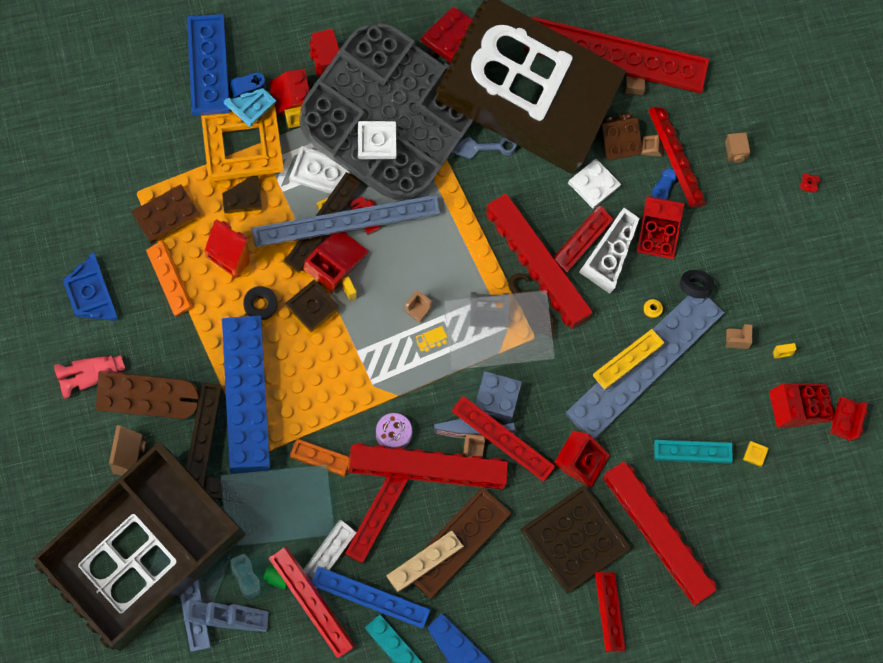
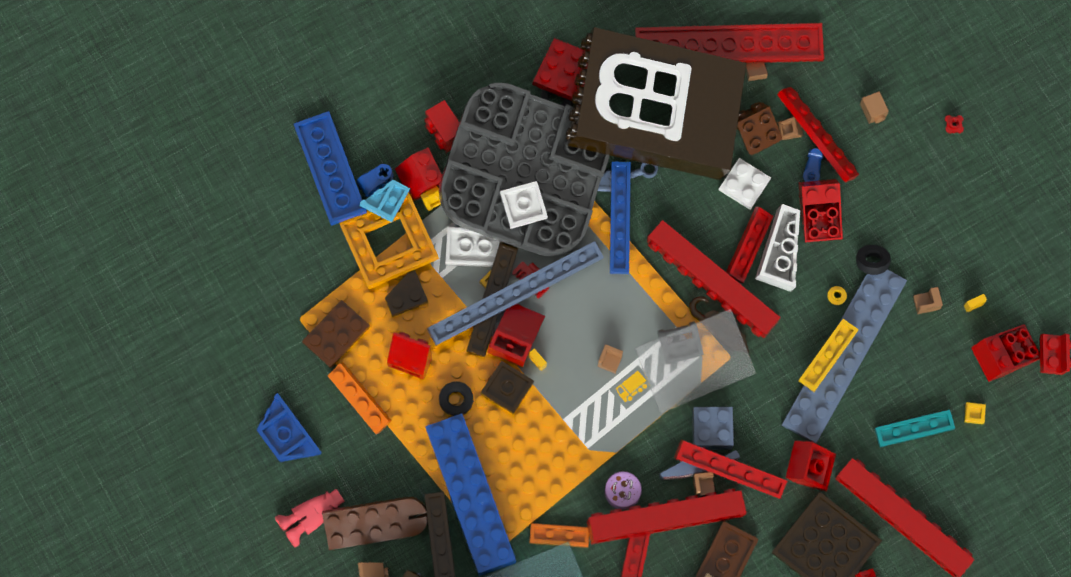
camera: 10 degrees left, 5 degrees up
none -> blue plate [610,162,631,274]

